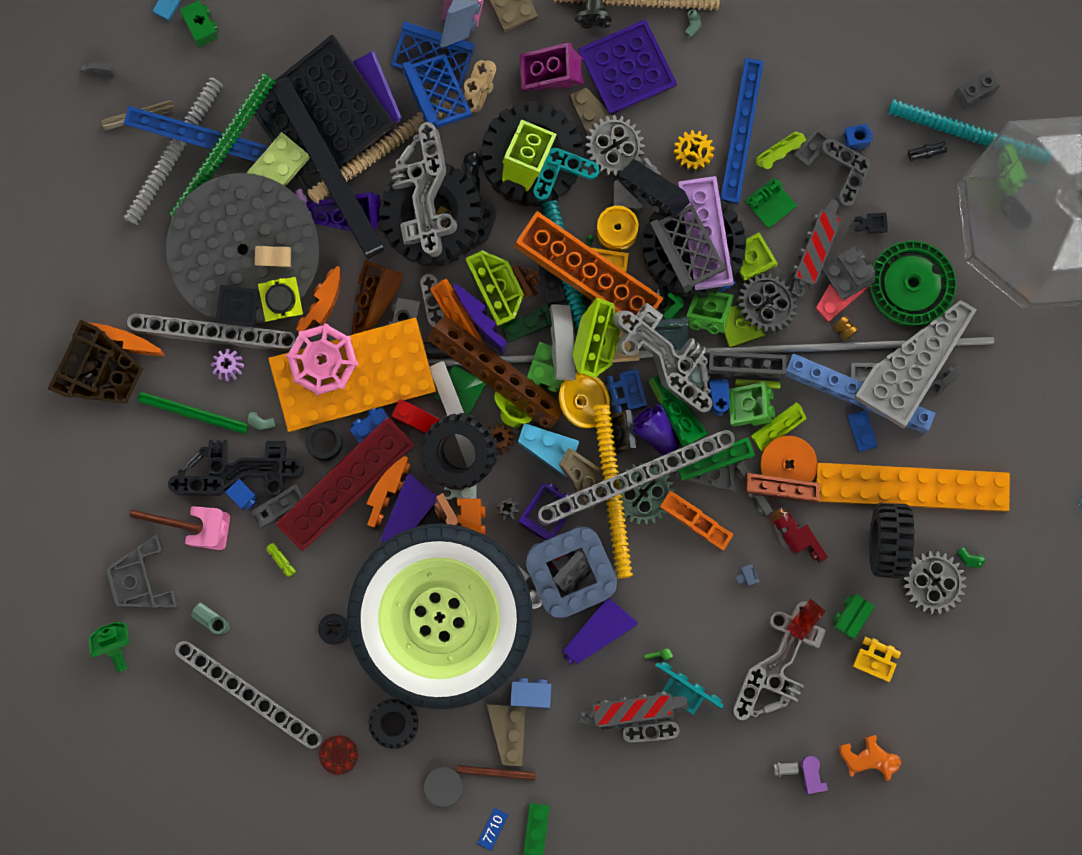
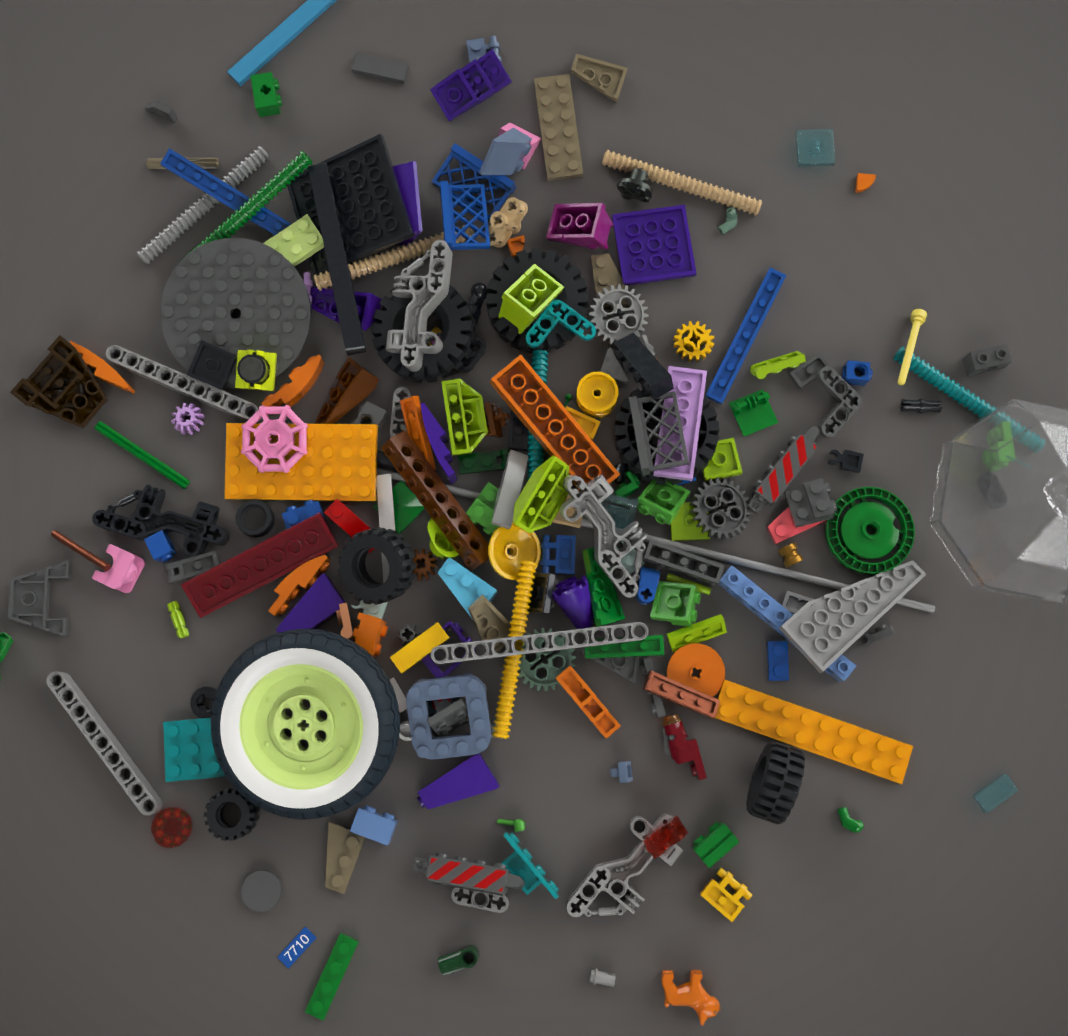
camera: 20 degrees right, 0 degrees up
sand green piece [190,602,230,635] -> none
sand green arm [247,412,276,430] -> none
tan axle [254,246,291,267] -> none
copper bar [457,765,536,781] -> none
medium lavender leg [801,756,828,794] -> none
light grey gear [902,551,967,614] -> none
none -> teal plate [163,718,226,782]
none -> yellow tile [390,622,449,674]
none -> dark green piece [437,945,480,976]
none -> orange tile [507,235,525,258]
none -> light yellow piece [898,309,927,386]

